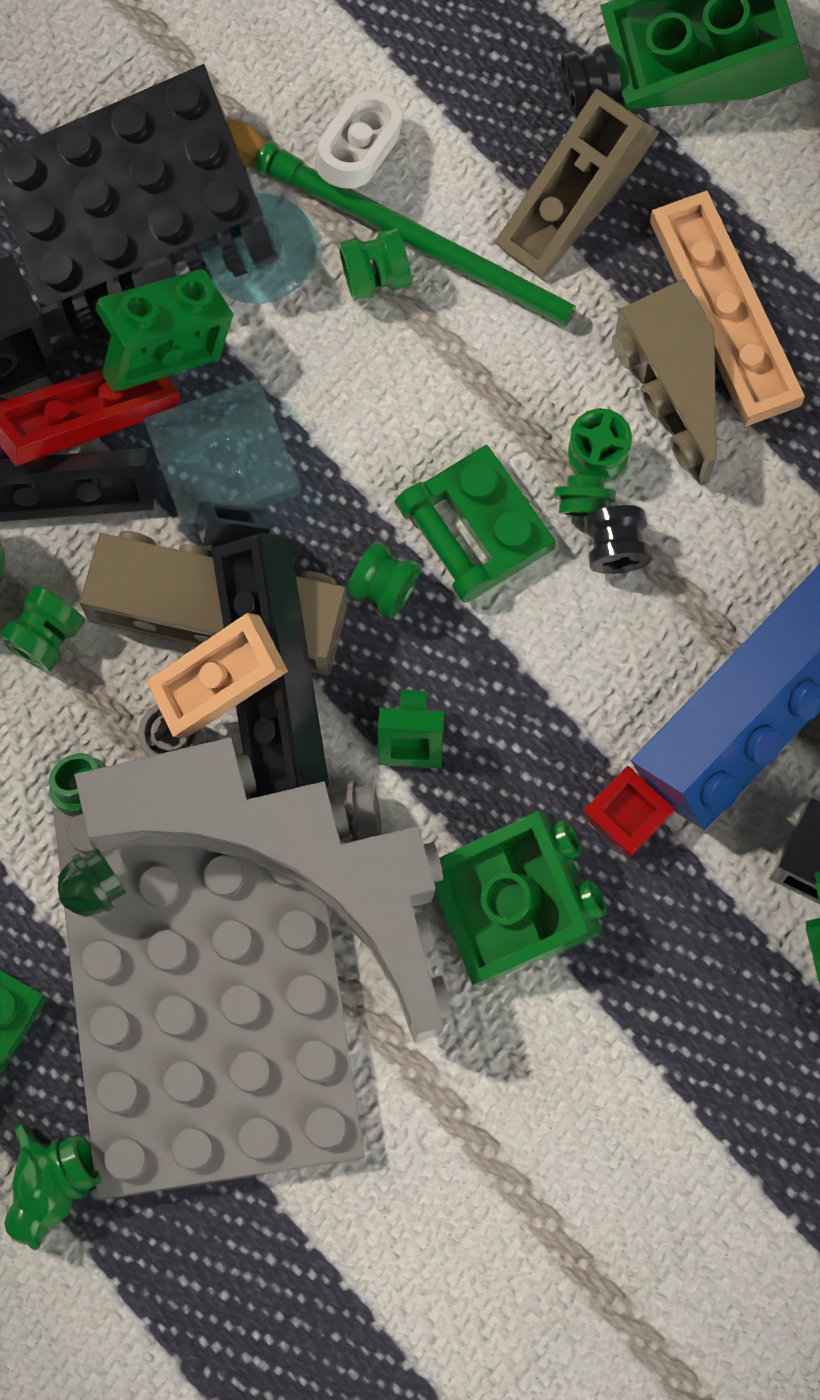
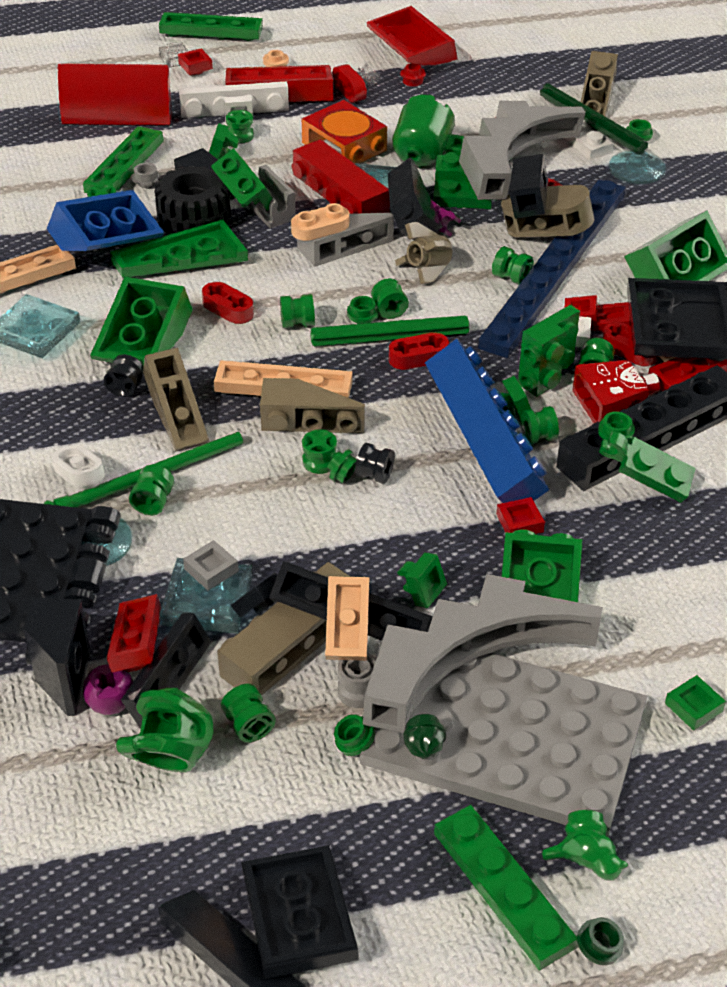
camera: 65 degrees left, 30 degrees down
green bracket [96,269,234,393] -> none
green wheel [346,541,421,620] -> none
green plate [394,444,556,603] -> none
none -> light grey plate [183,540,239,591]
none -> green plate [665,675,726,731]

